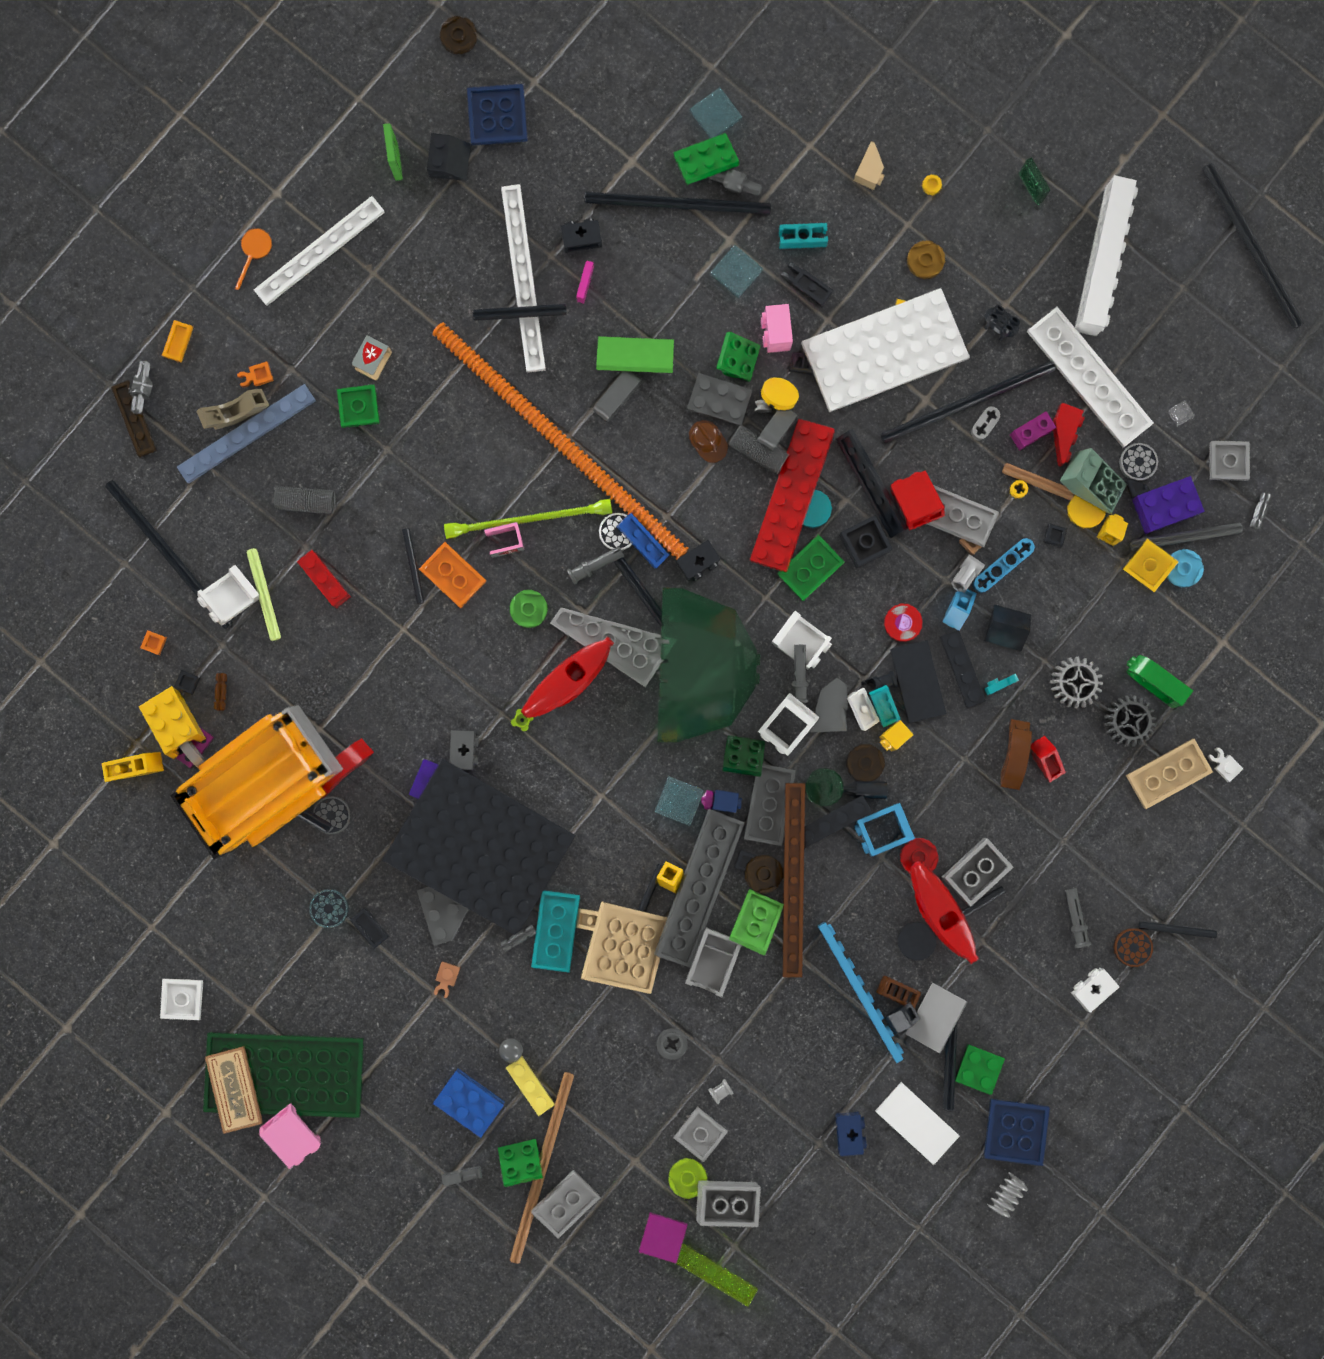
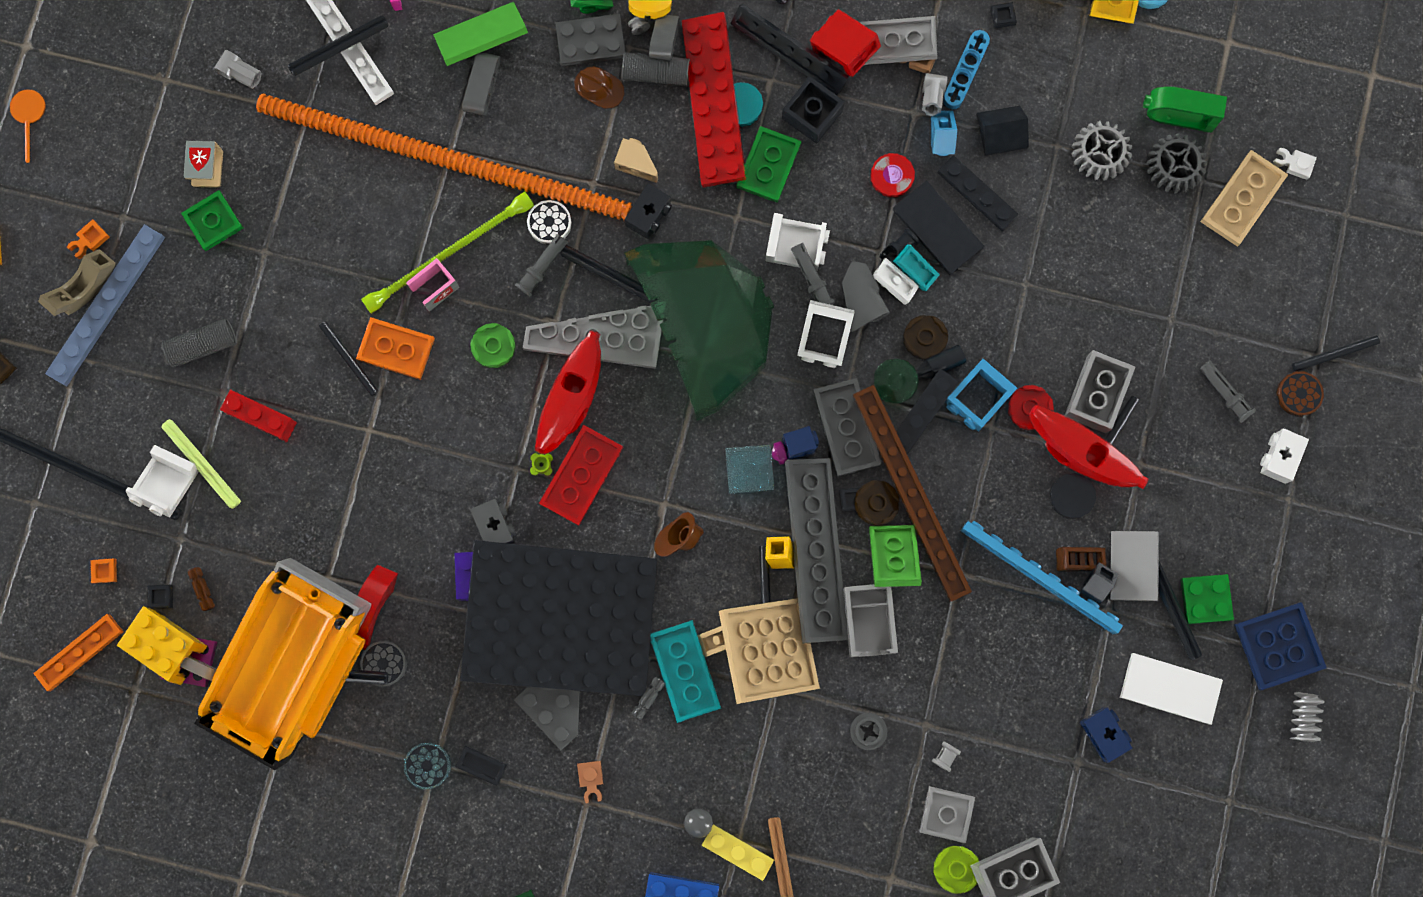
camera: 20 degrees left, 5 degrees down
yellow slope [102,752,164,782] -> none
white plate [254,196,385,306] -> none
blue plate [616,513,669,568] -> none
dark green plate [722,735,765,777] -> none
yellow brick [879,720,913,752] -> none
teal plate [984,674,1019,695] -> none
reddish brown arch [1000,719,1032,790] -> none
red slope [1030,736,1066,783] -> none
none -> orange plate [33,614,124,692]
none -> light grey piece [214,50,262,89]
none -> red plate [539,425,624,526]
none -> tan slope [614,138,658,183]
none -> reddish brown piece [654,512,704,557]

